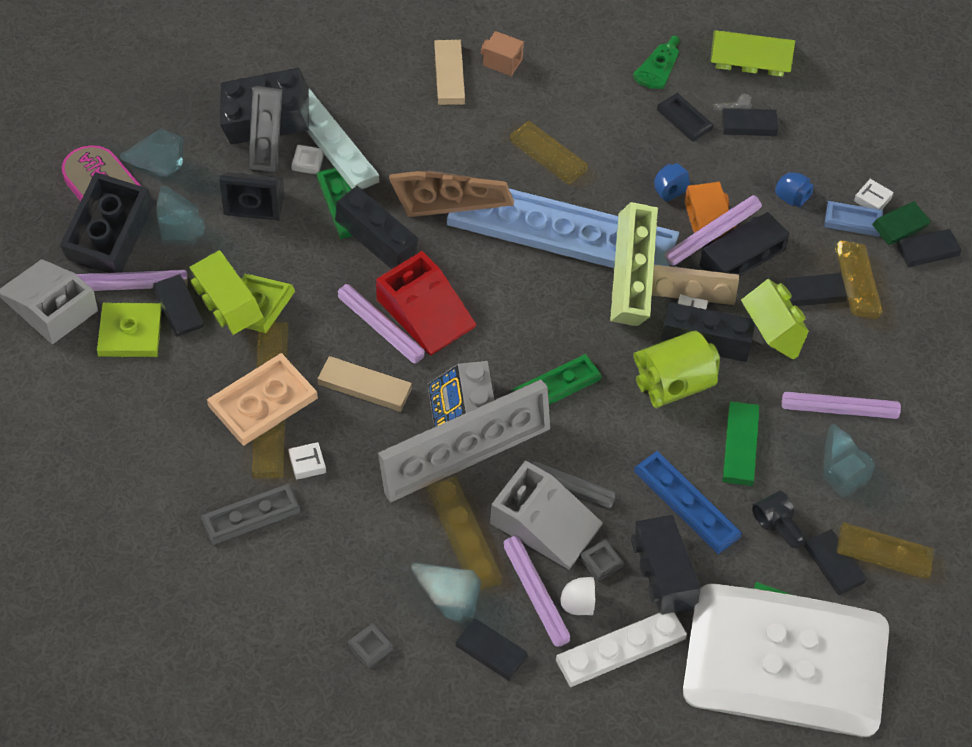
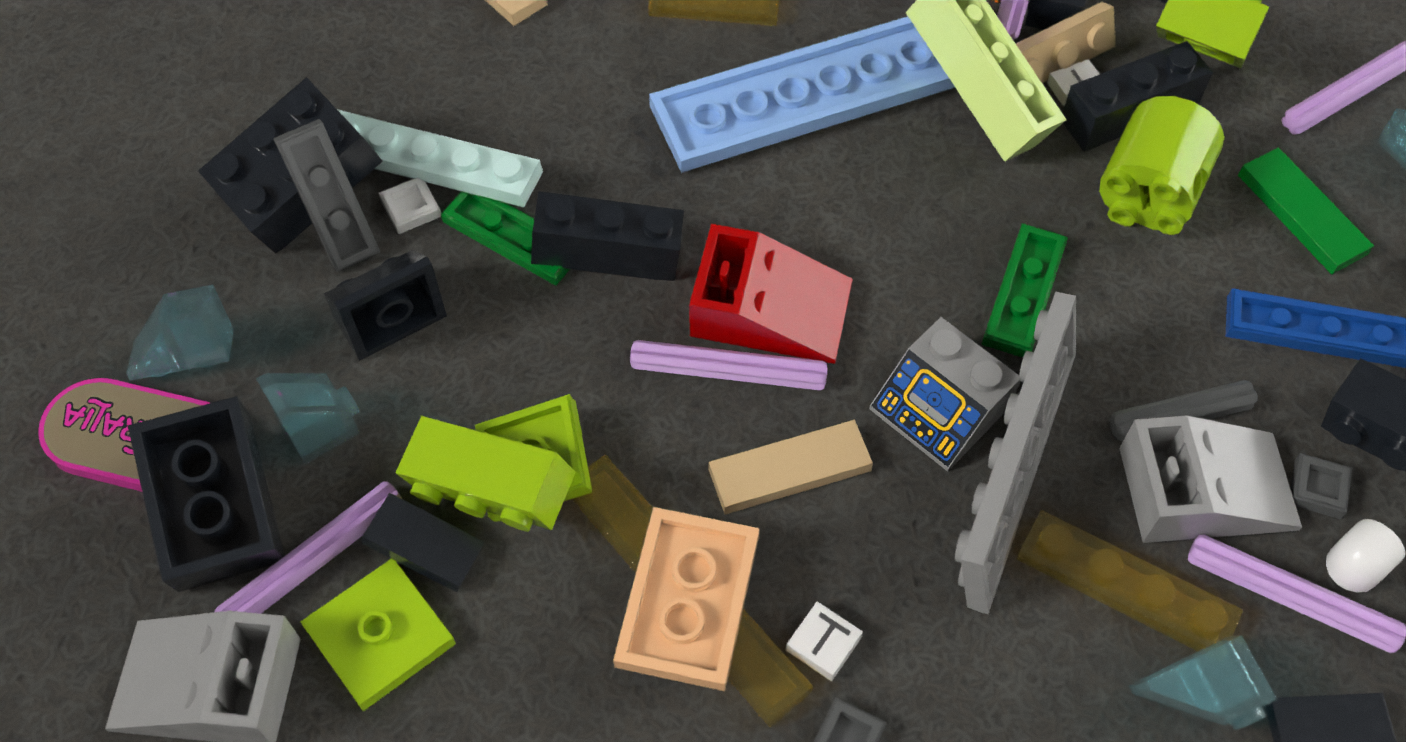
camera: 35 degrees left, 5 degrees up
medium nougat wedge [389,171,514,217] -> none

